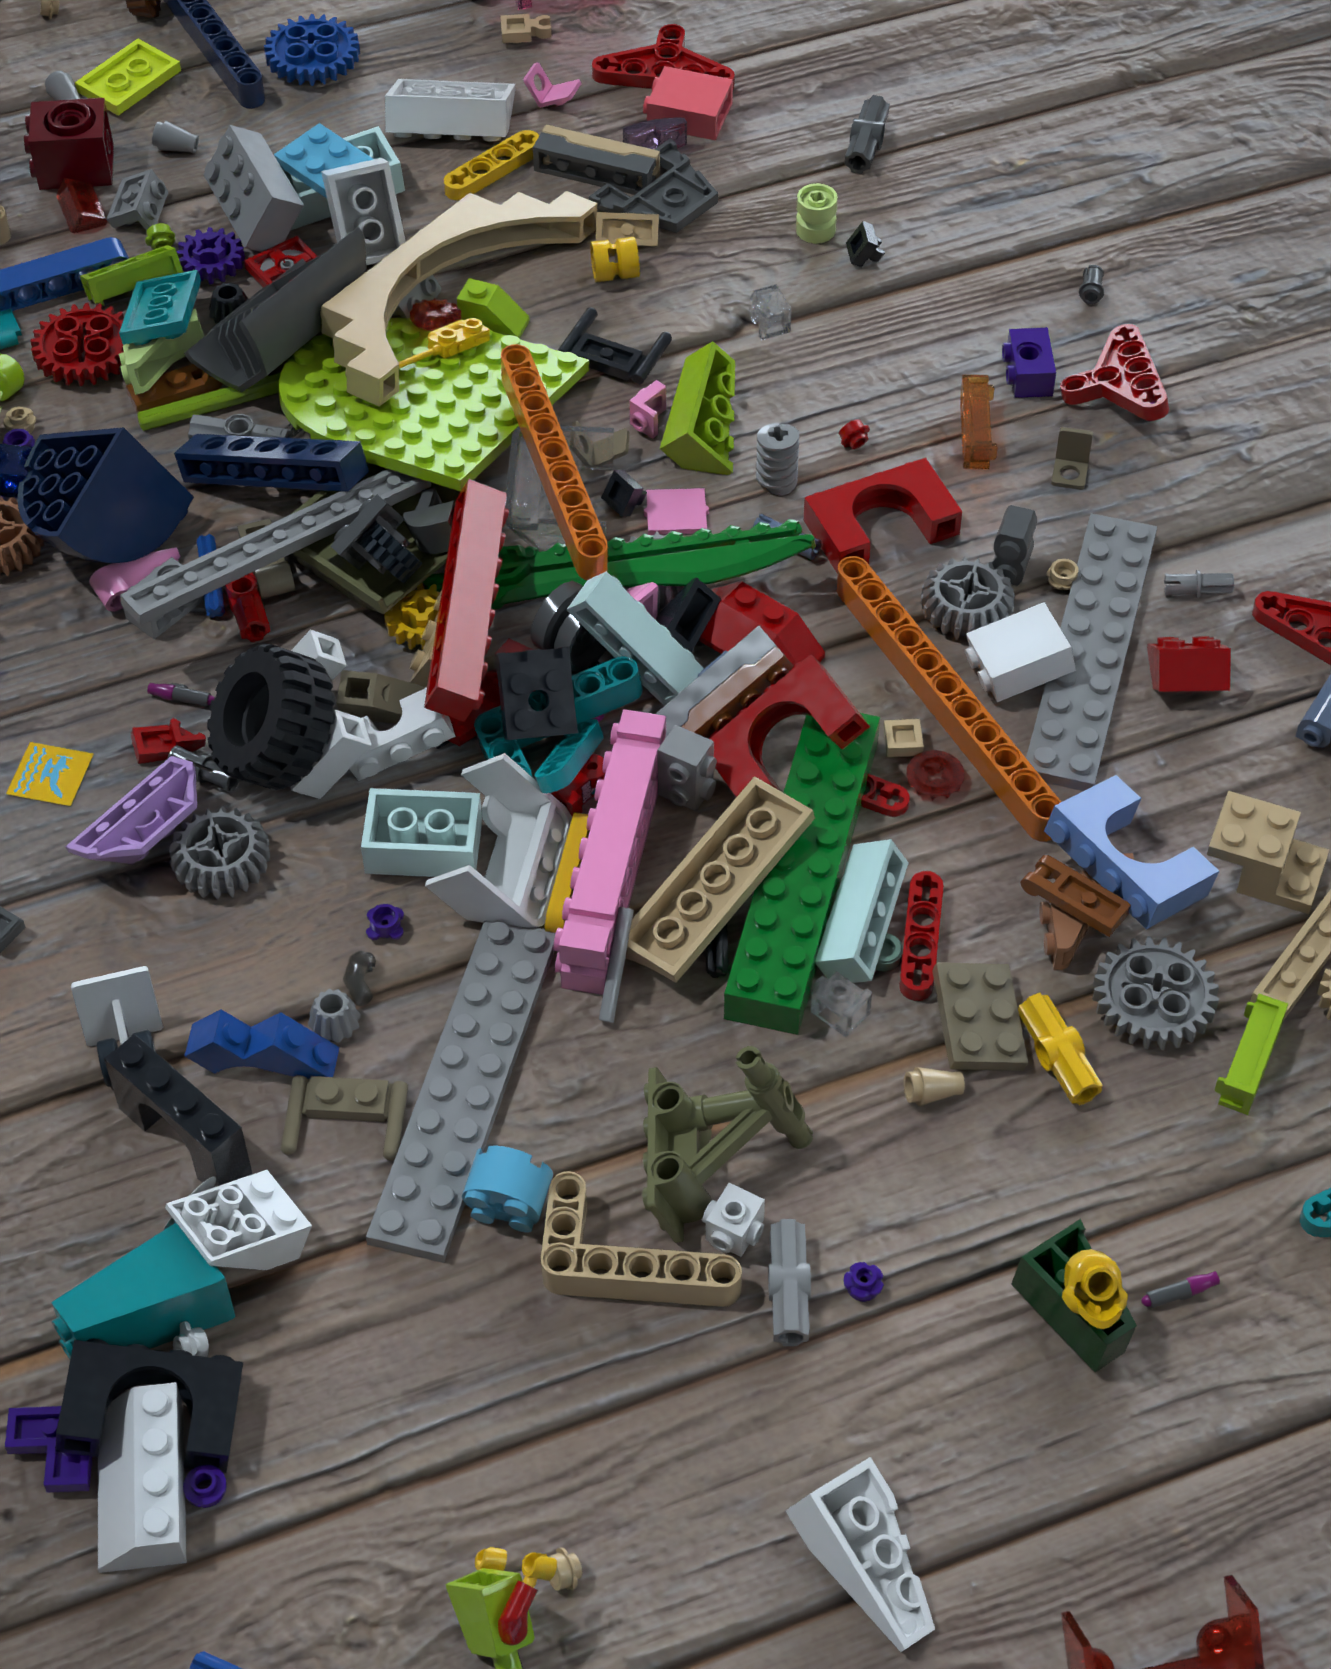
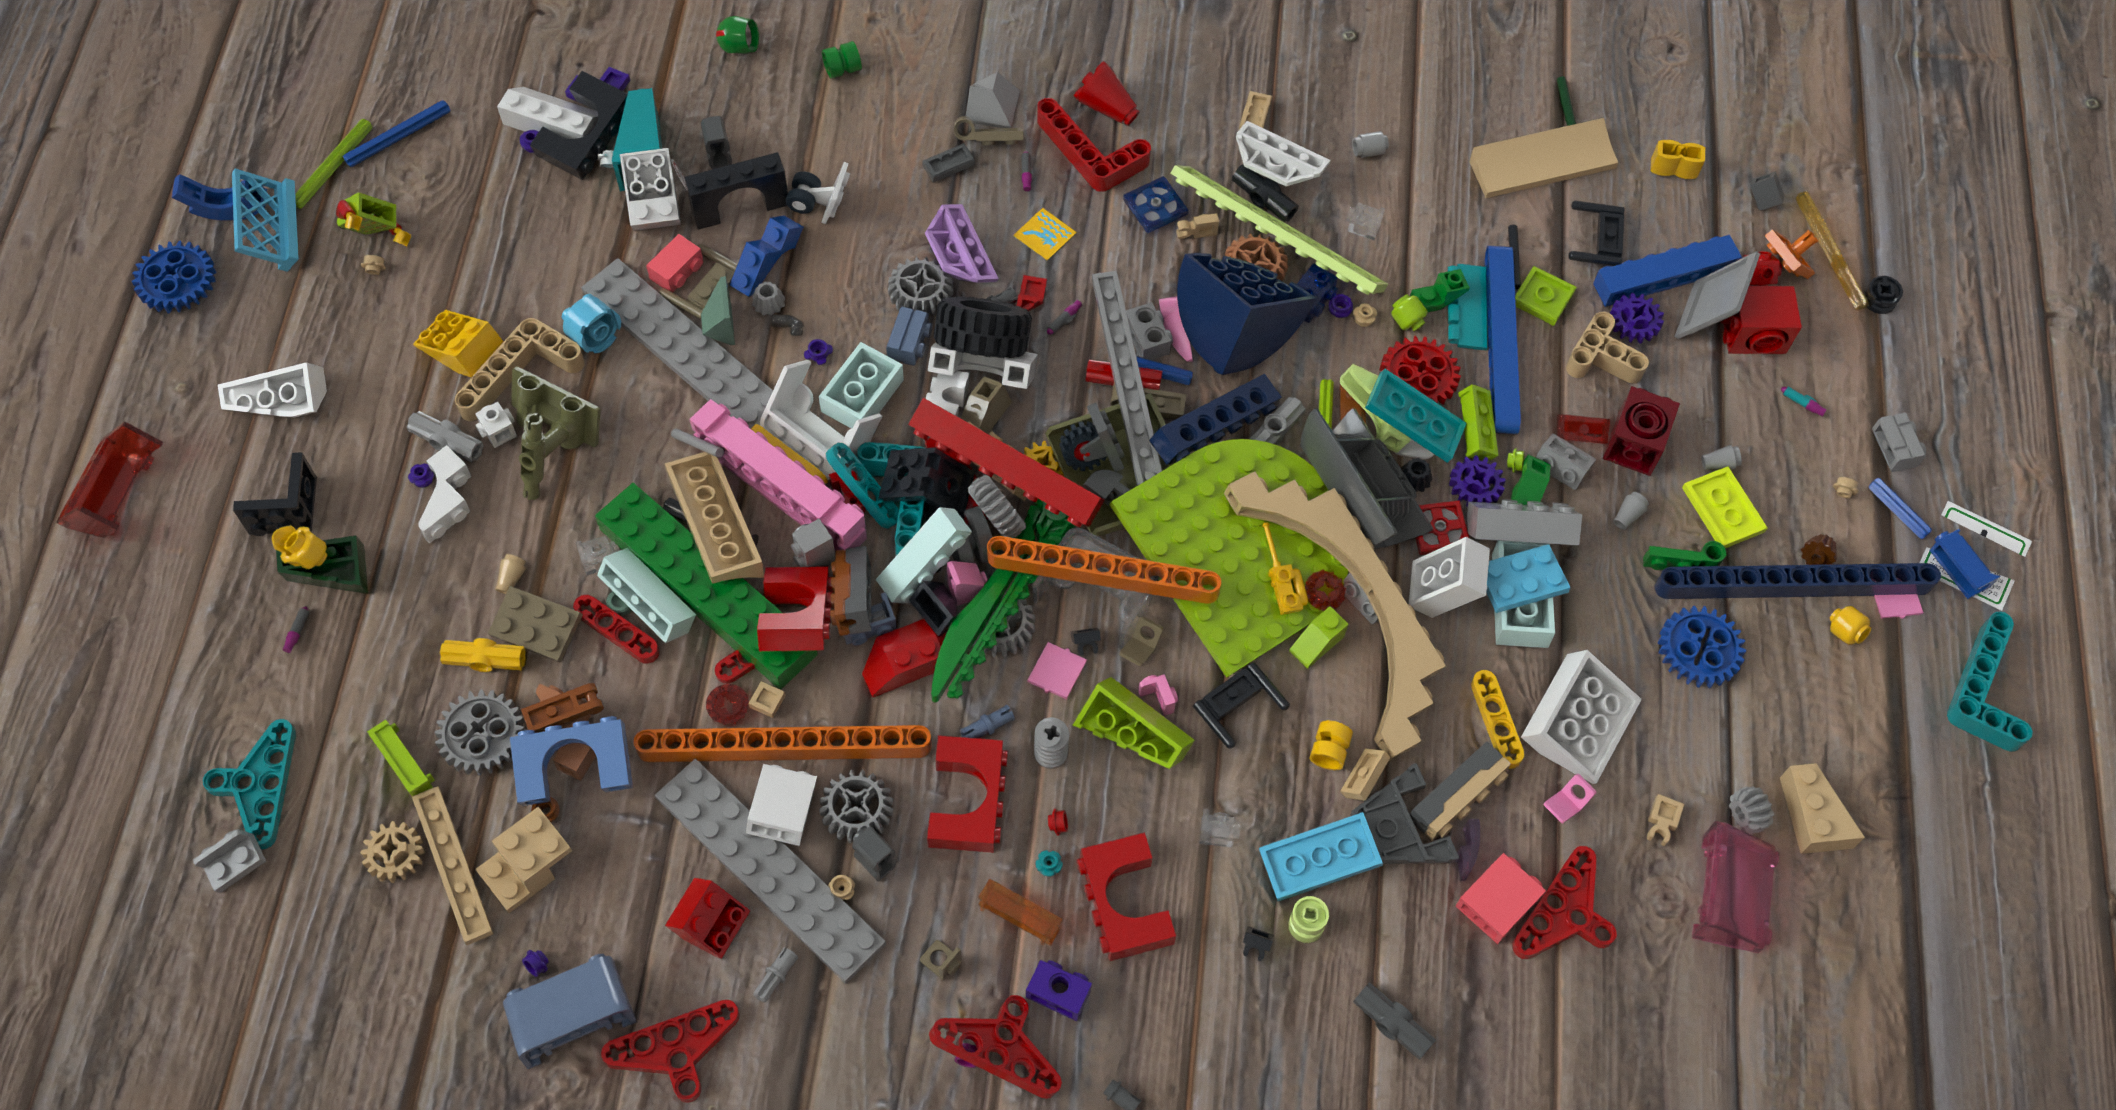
camera: 115 degrees right, 10 degrees up
none -> black bracket [233,452,317,536]
none -> yellow slope [413,310,504,377]
none -> white arch [419,445,471,544]
none -> coral brick [646,234,704,292]
none -> dark grey brick [701,116,732,169]
none -> sand green slope [701,276,735,345]
none -> sand blue brick [886,307,932,366]
none -> light grey gear [968,475,1026,538]
none -> teal plate [1035,850,1063,877]
none -> red arch [1076,832,1176,961]
none -> medium azure plate [1259,812,1383,901]
none -> green slope [1511,454,1551,505]
none -> green plate [1643,541,1726,570]

